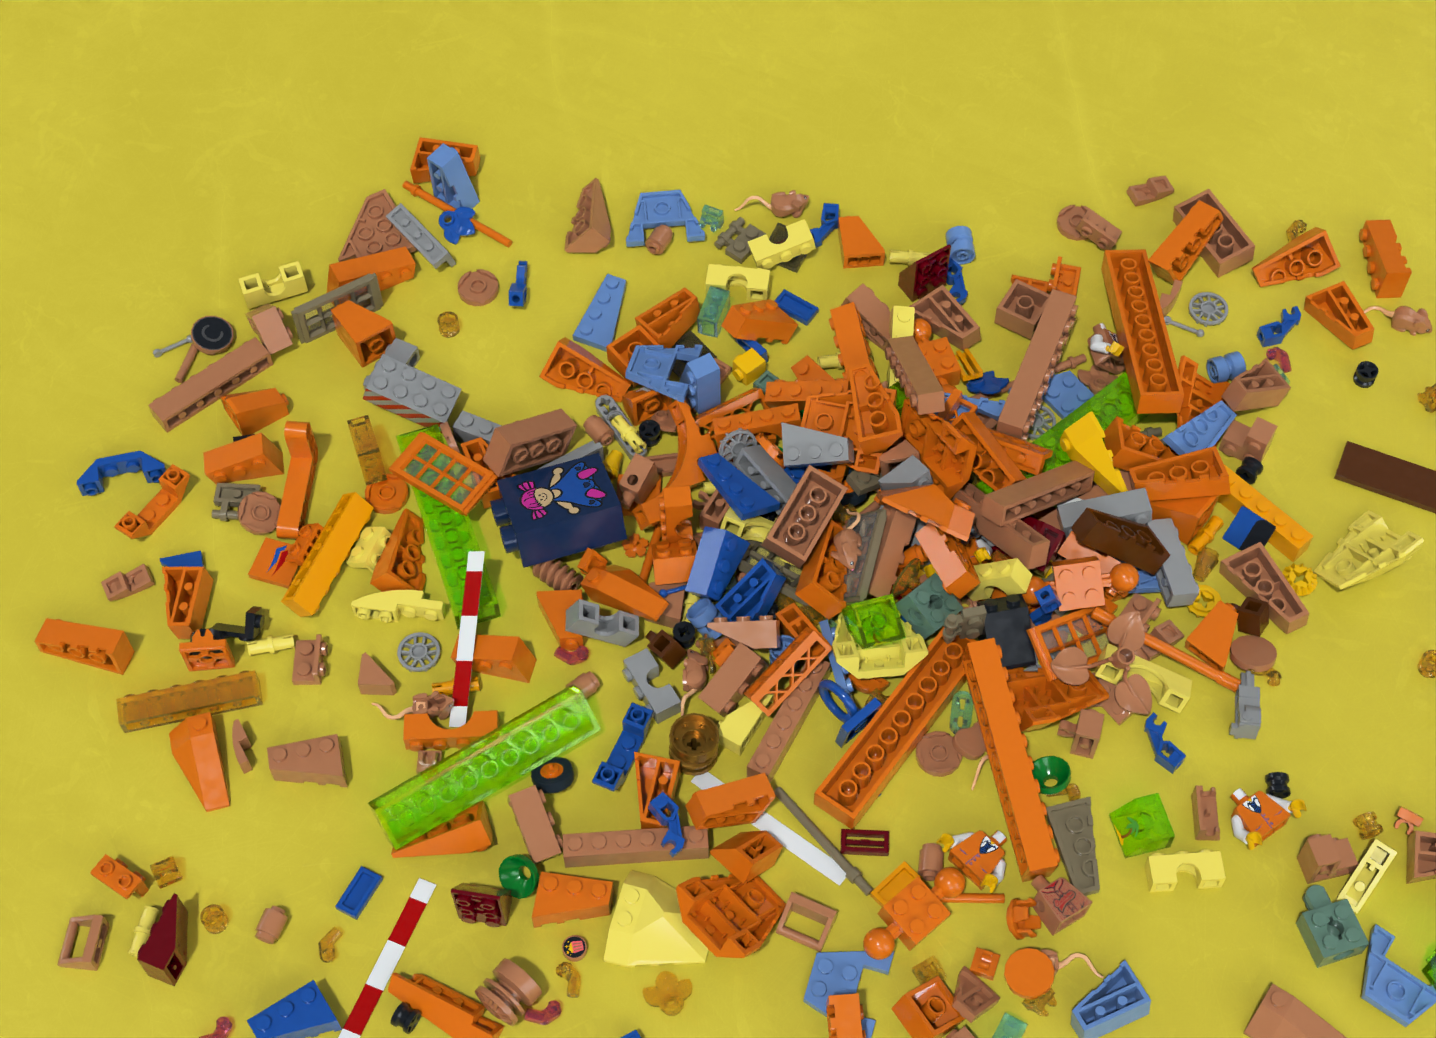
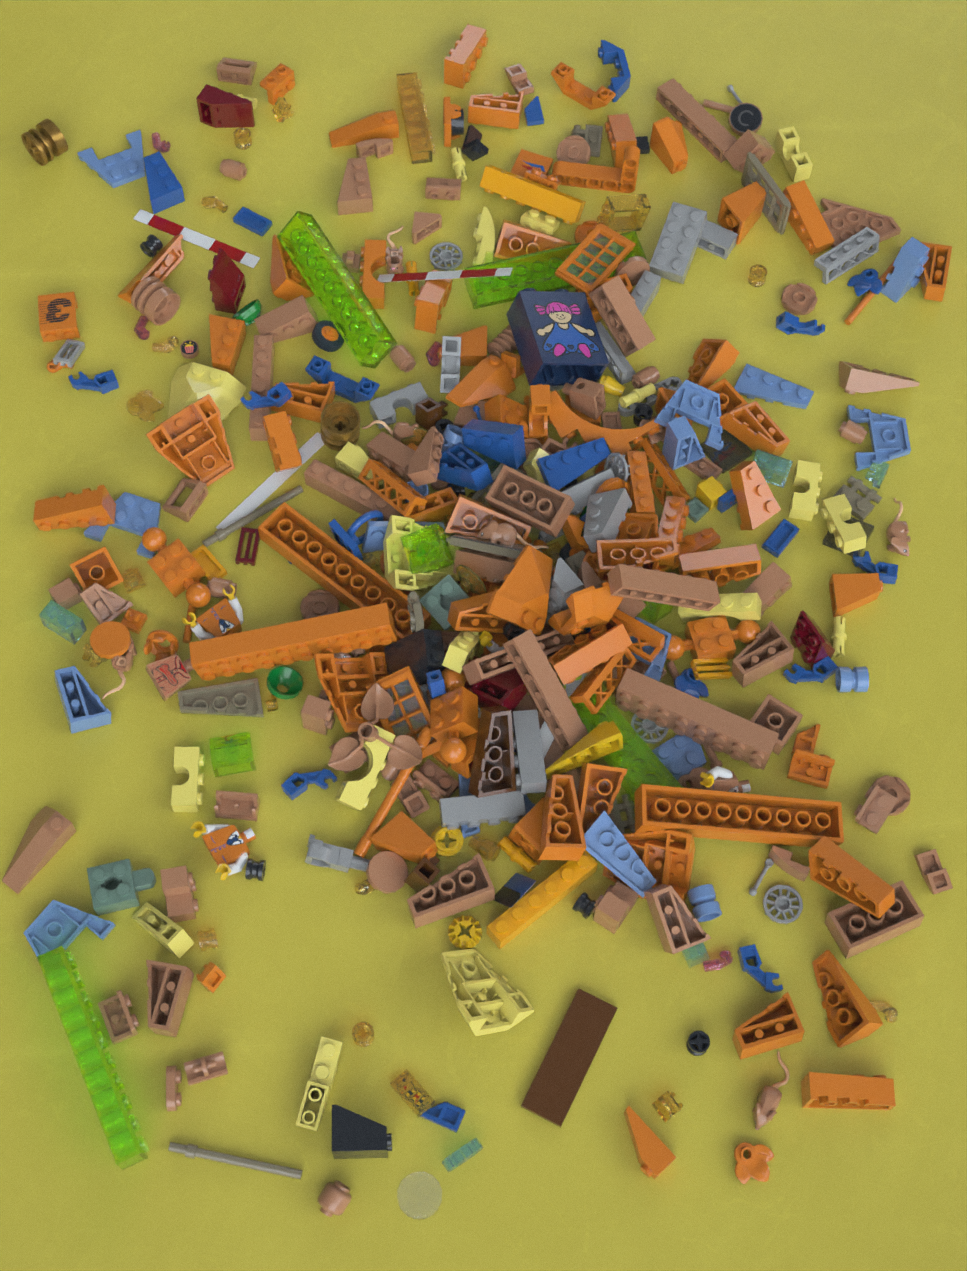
camera: 90 degrees right, 5 degrees up
orange slope [710,831,783,884] -> none

